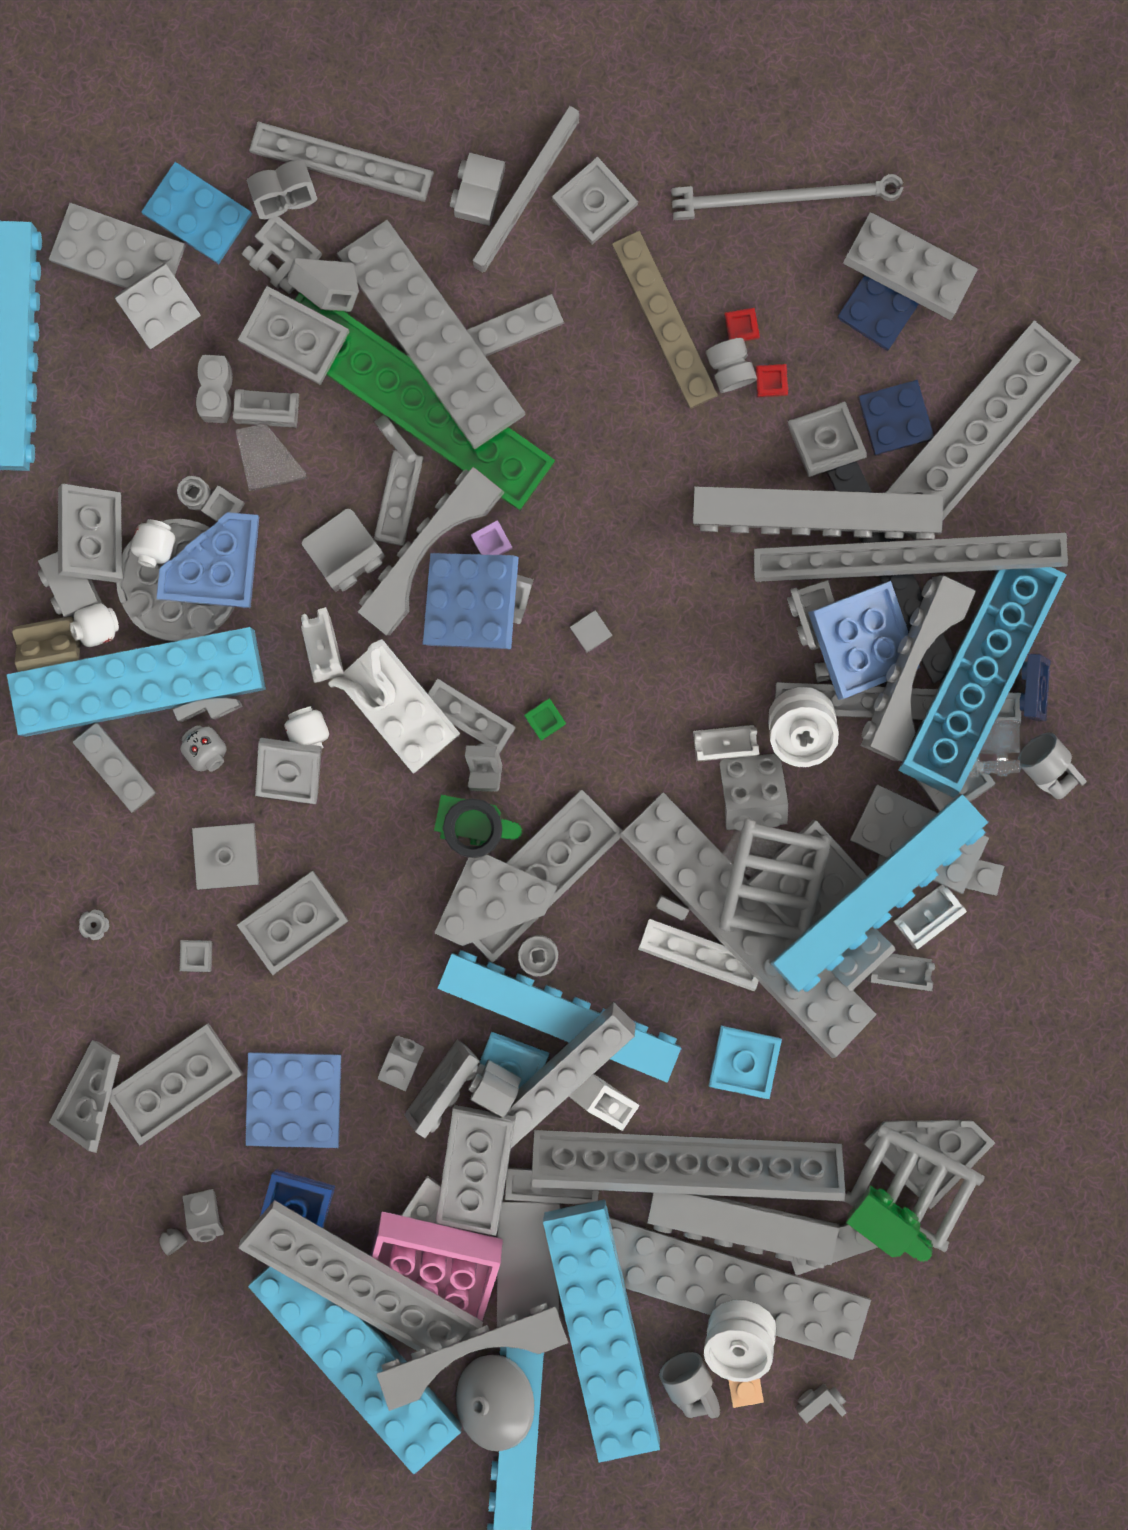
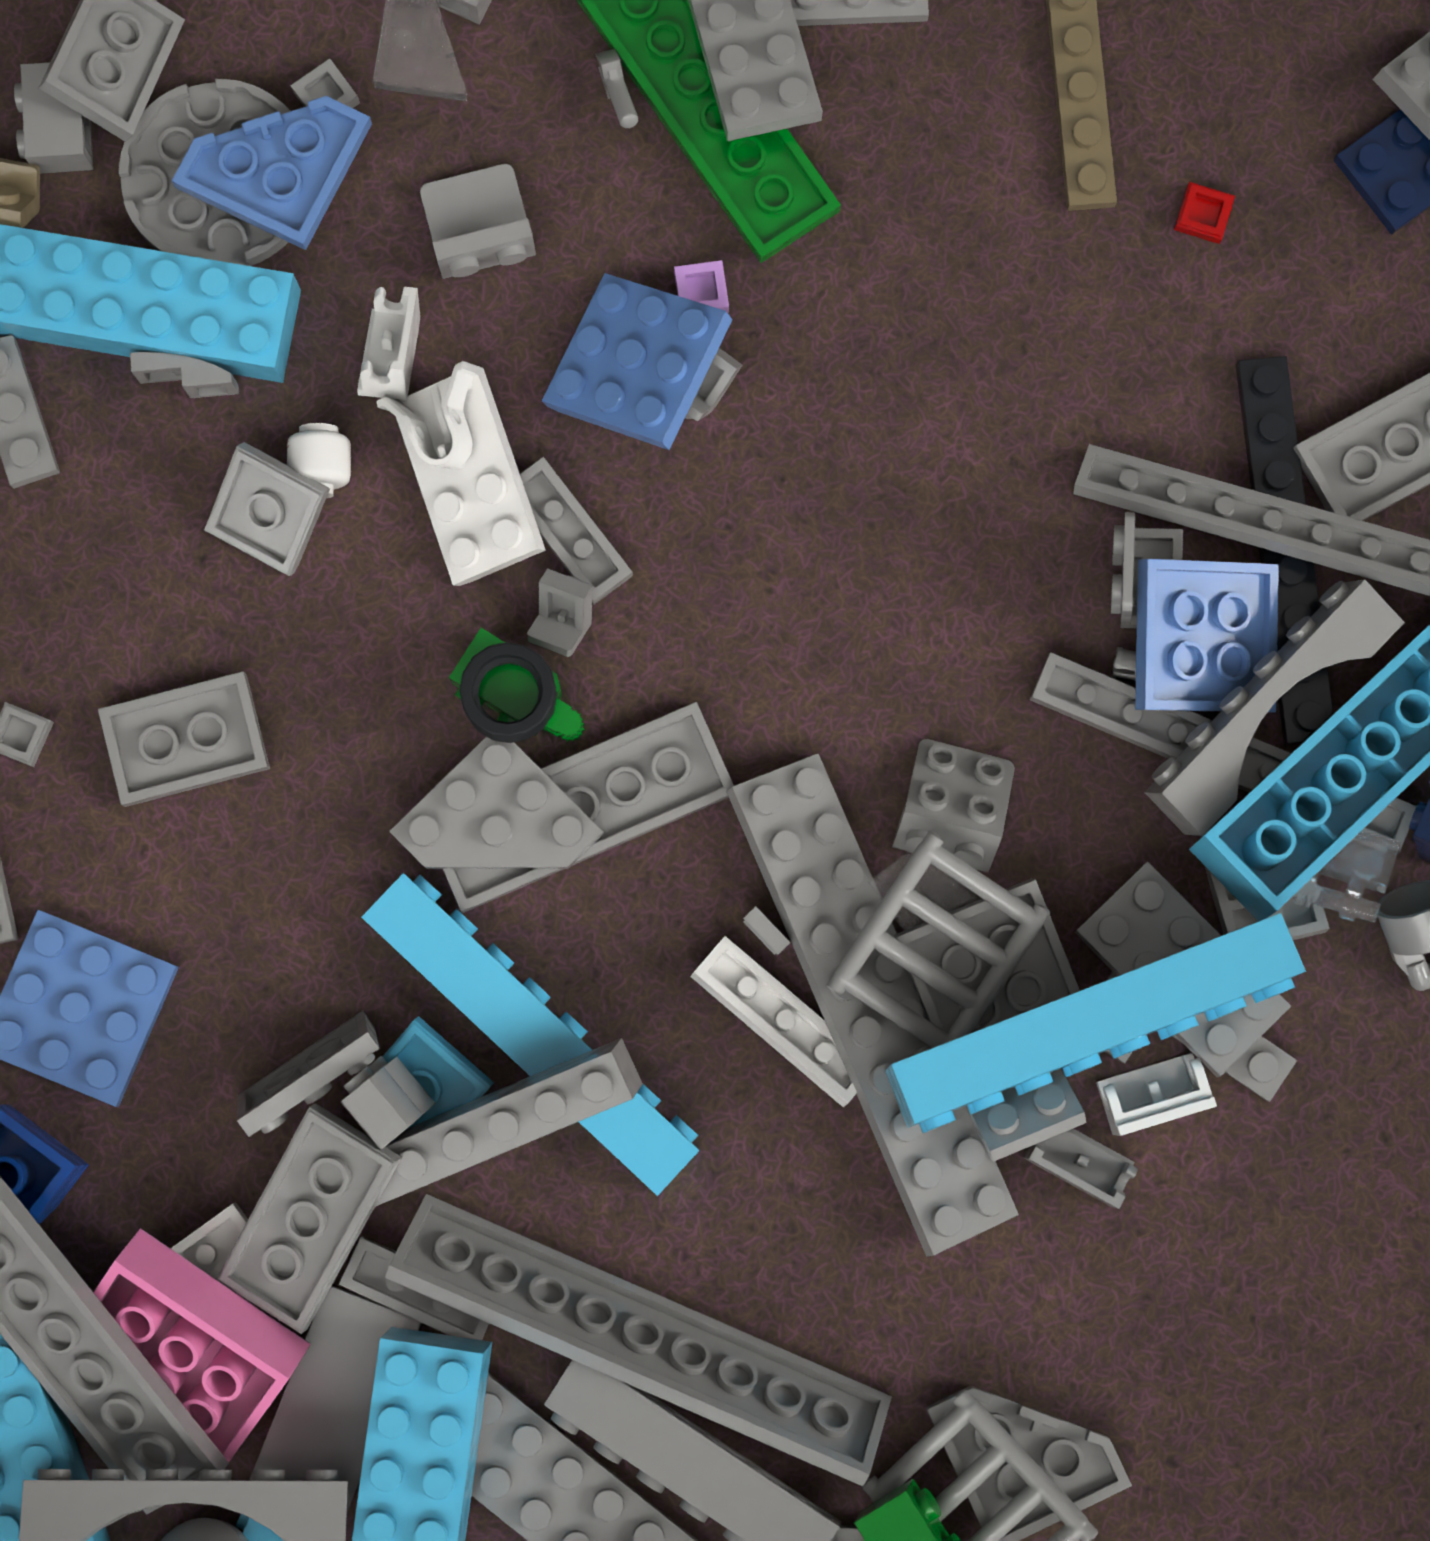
camera: 20 degrees right, 5 degrees down
white head [70,603,119,647] -> none
white head [130,519,175,568] -> none
light grey wheel [177,476,212,510] -> none
light grey head [180,725,227,772] -> none
light grey plate [192,823,259,890] -> none
light grey arch [358,467,504,635] -> none
light grey tile [374,450,424,546] -> none
light grey bracket [378,1036,424,1091] -> none
light grey wheel [518,935,558,976] -> none
green plate [524,698,566,741] -> none
white slope [569,1074,640,1131] -> none
light grey tile [570,610,612,653] -> none
light grey brick [693,487,944,540] -> none
white hinge [693,725,759,762] -> none
light grey wheel [706,338,757,393] -> none
medium azure plate [708,1025,782,1099] -> none
red tile [724,308,760,342] -> none
white wheel [768,687,839,767] -> none
light grey plate [788,402,867,477] -> none
dark blue plate [858,380,934,456] -> none

